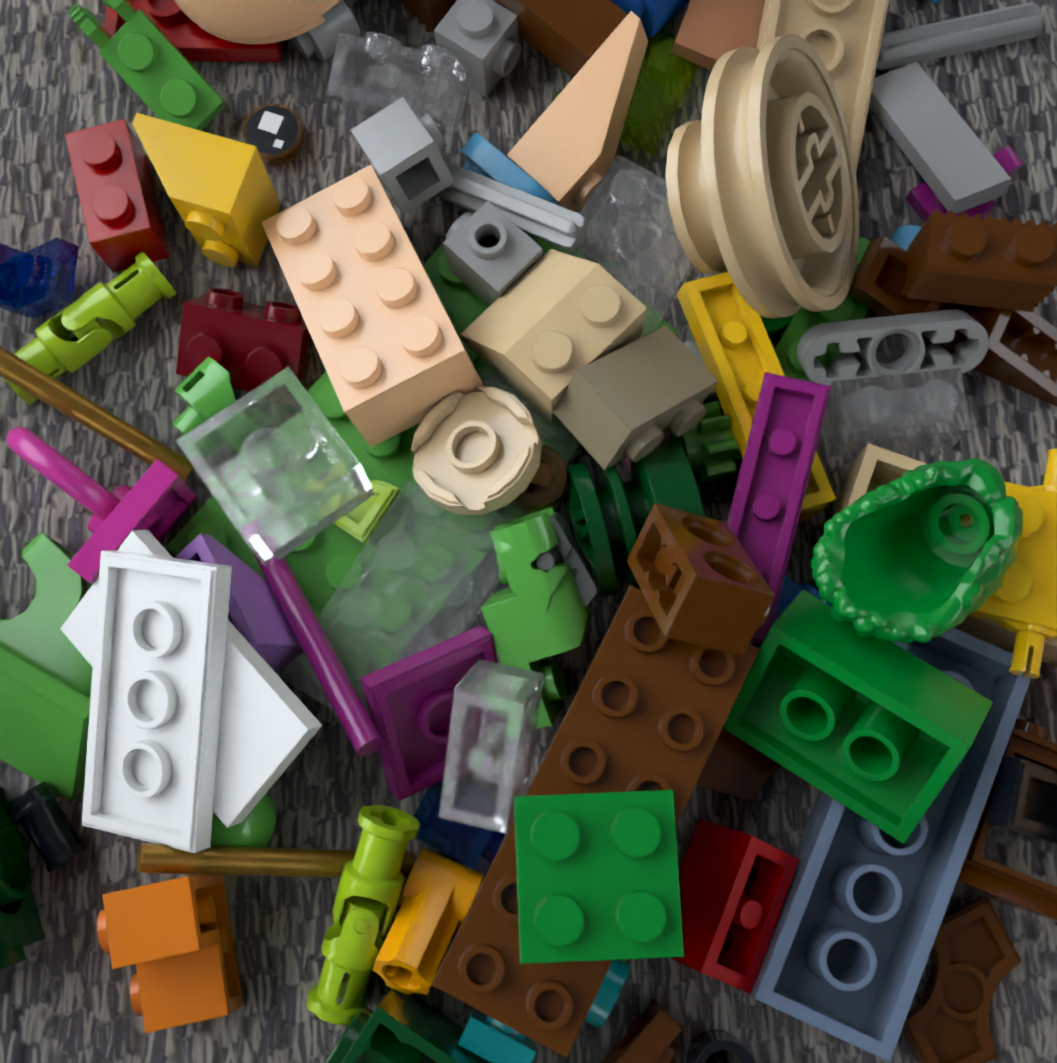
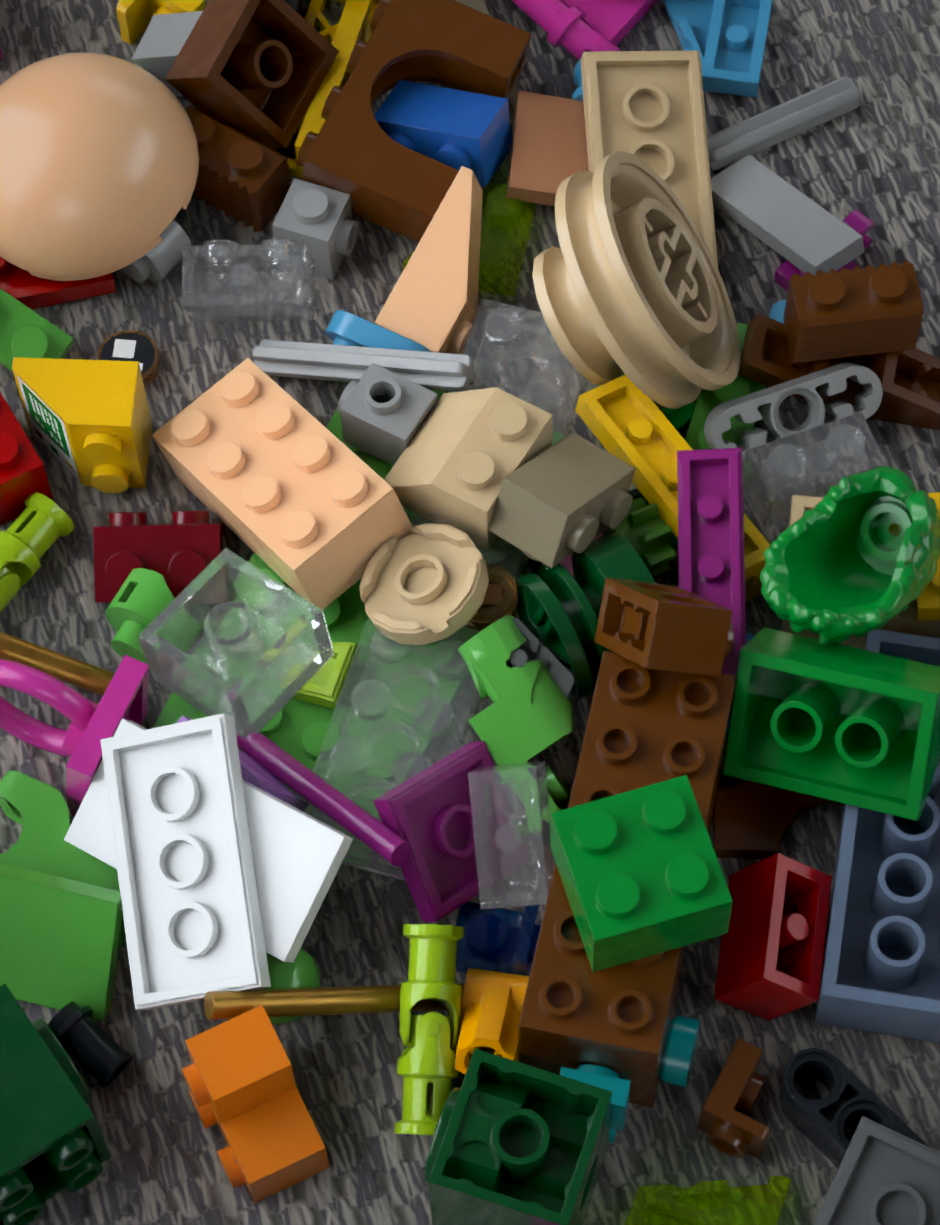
camera: 15 degrees left, 15 degrees down
light grey brick [351,97,455,215] -> none

